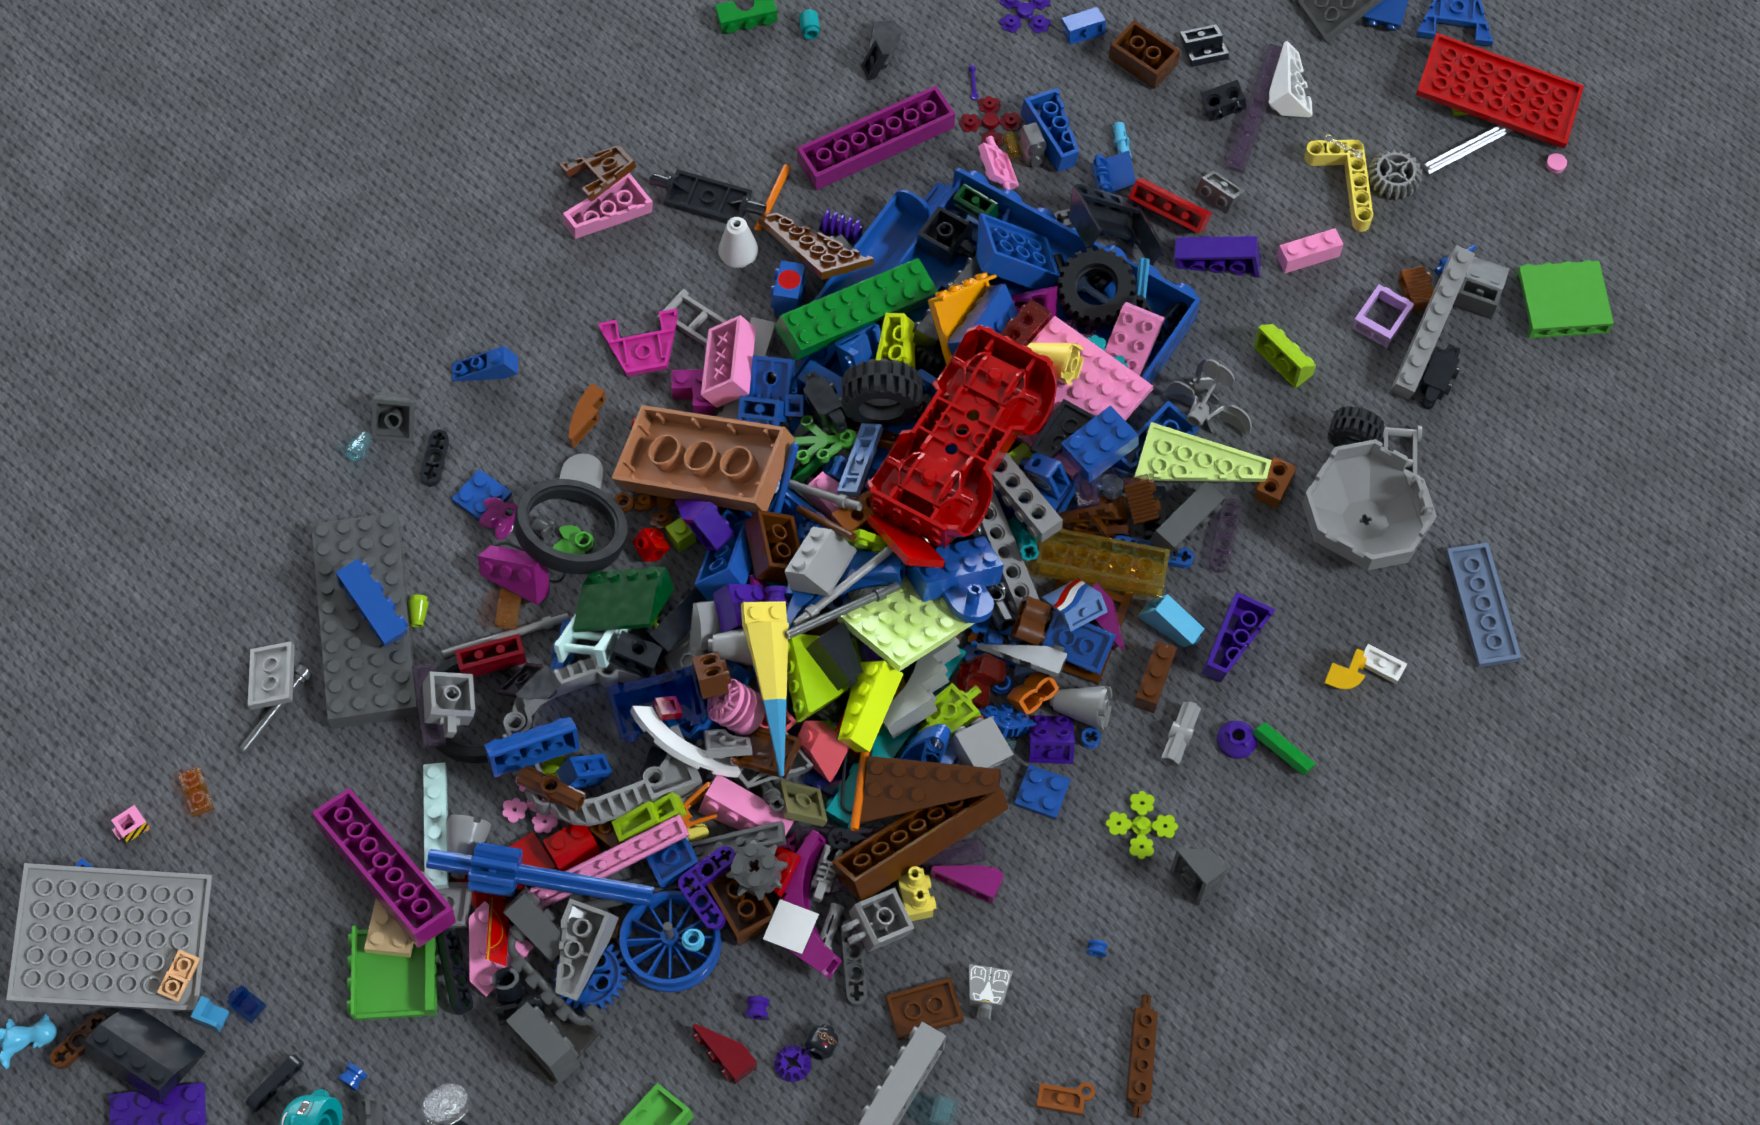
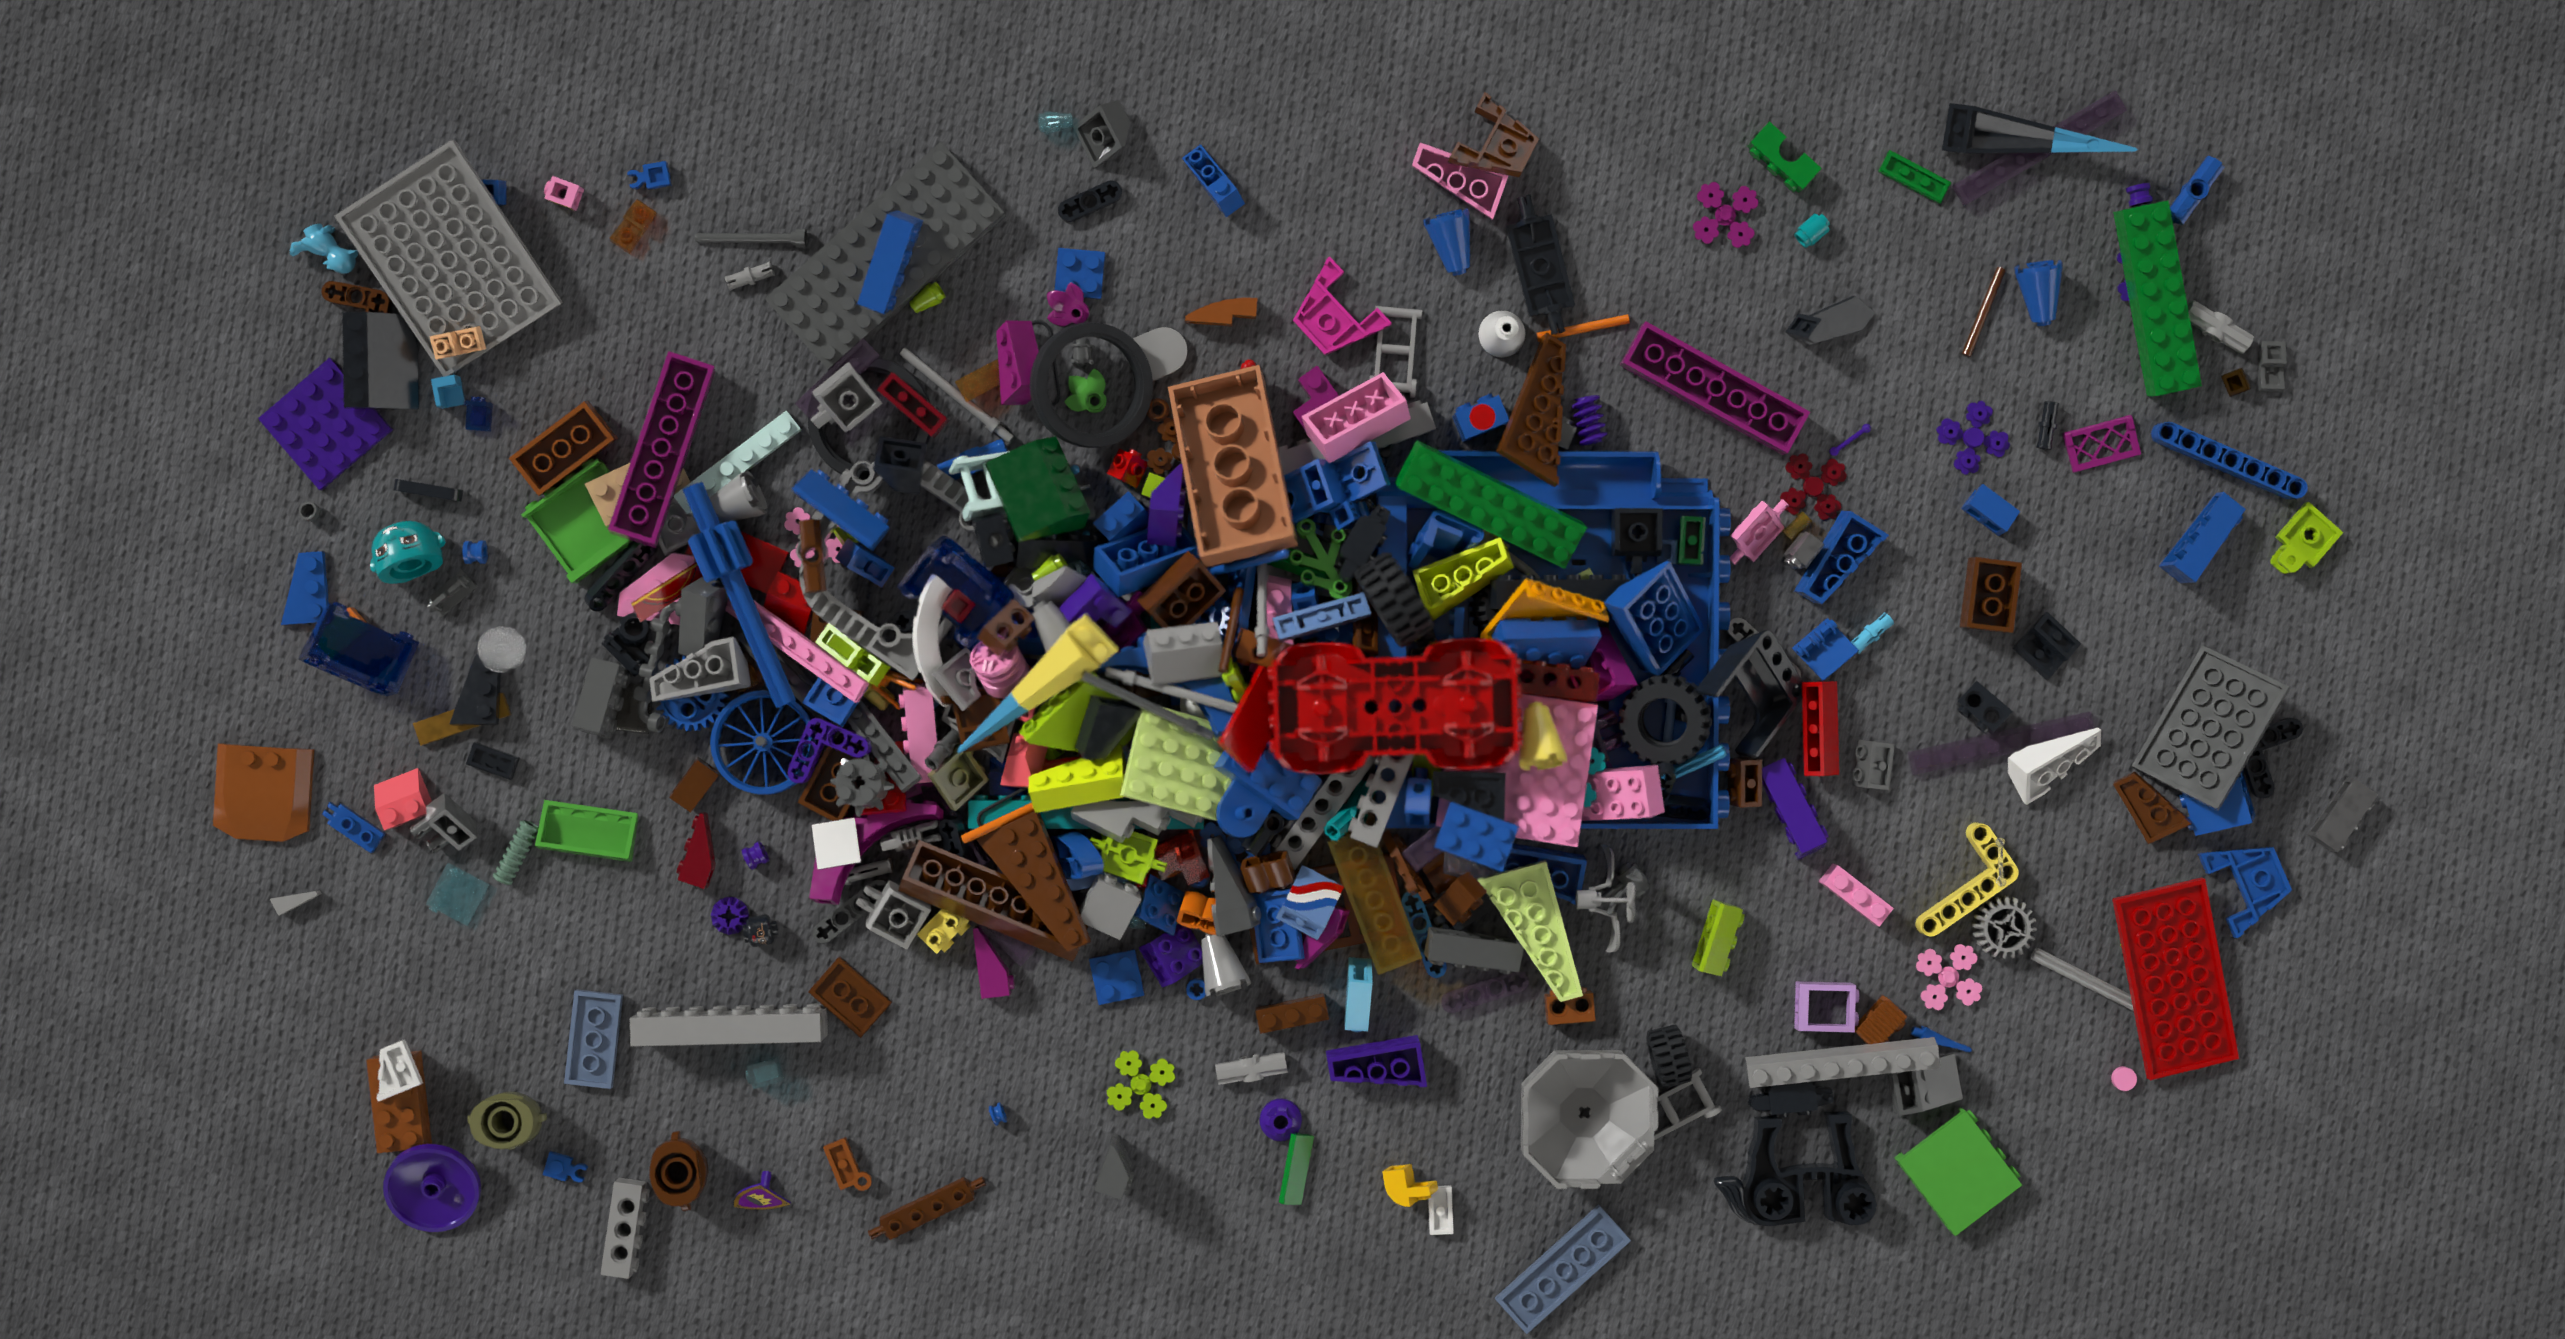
camera: 55 degrees right, 25 degrees up
light grey plate [248,641,295,710] -> none
medium azure plate [682,929,705,951] -> none
dark purple wheel [765,586,787,605] -> none
light grey torso [968,964,1013,1021] -> none
none -> dark orange brick [509,401,618,496]
none -> blue plate [627,161,672,190]
none -> reddish brown hinge [669,757,719,813]
none -> light grey pin [725,261,775,291]
none -> lime cone [1032,554,1068,581]
none -> blue slope [1094,491,1149,542]
none -> blue cone [1423,208,1470,276]
none -> magenta plant [1693,182,1759,248]
none -> black animal [1714,1111,1877,1226]
none -> reddish brown brick [1726,757,1762,808]
none -> bright pink plant [1916,944,1982,1010]
none -> reddish brown wing [2113,772,2192,844]

